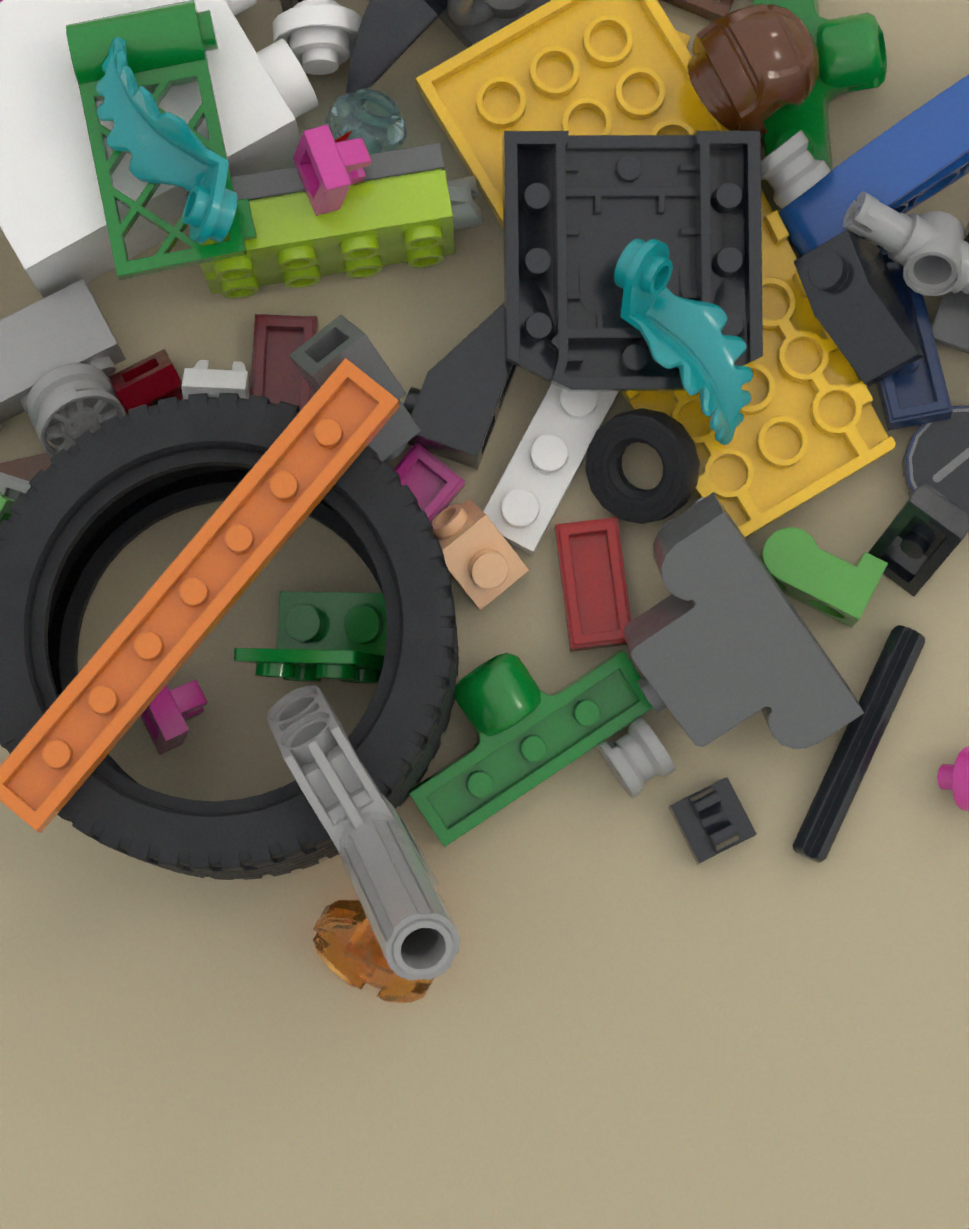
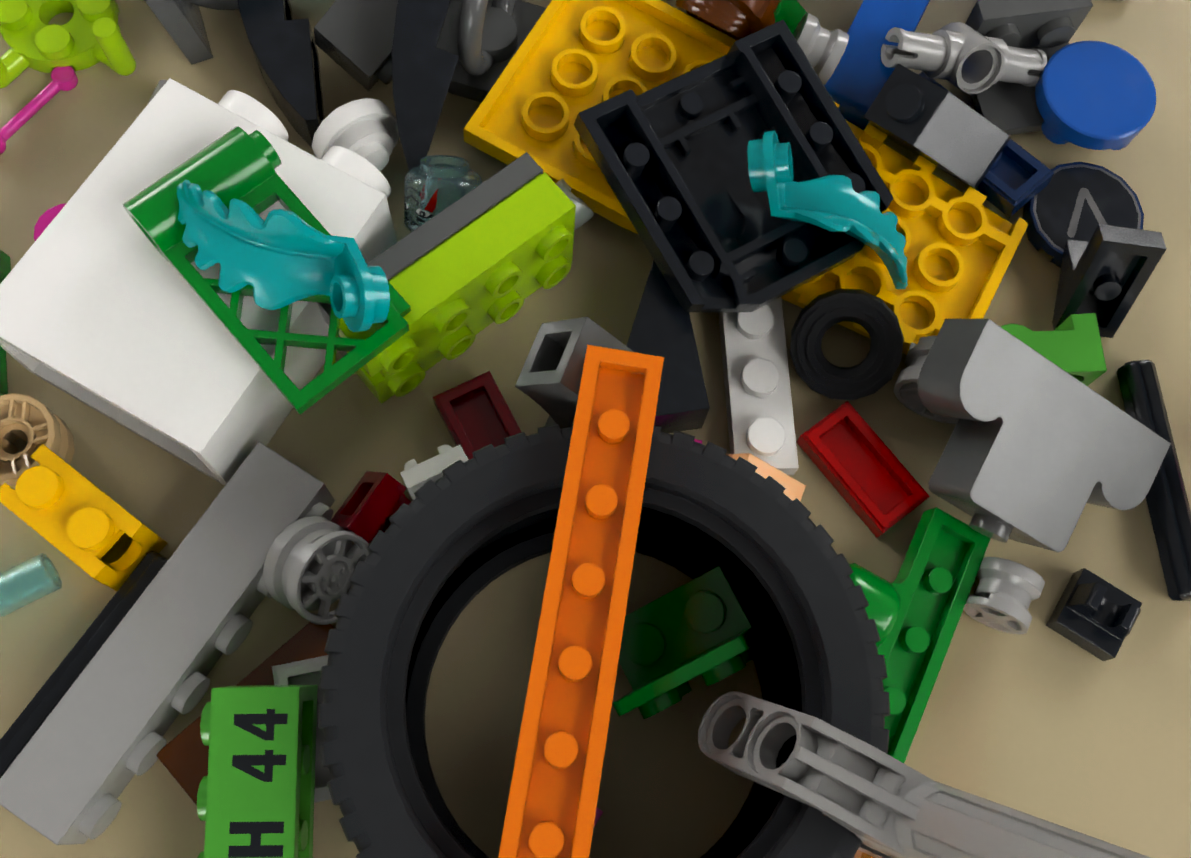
camera: 40 degrees left, 10 degrees down
dark pink tile [293,124,372,216] -> none

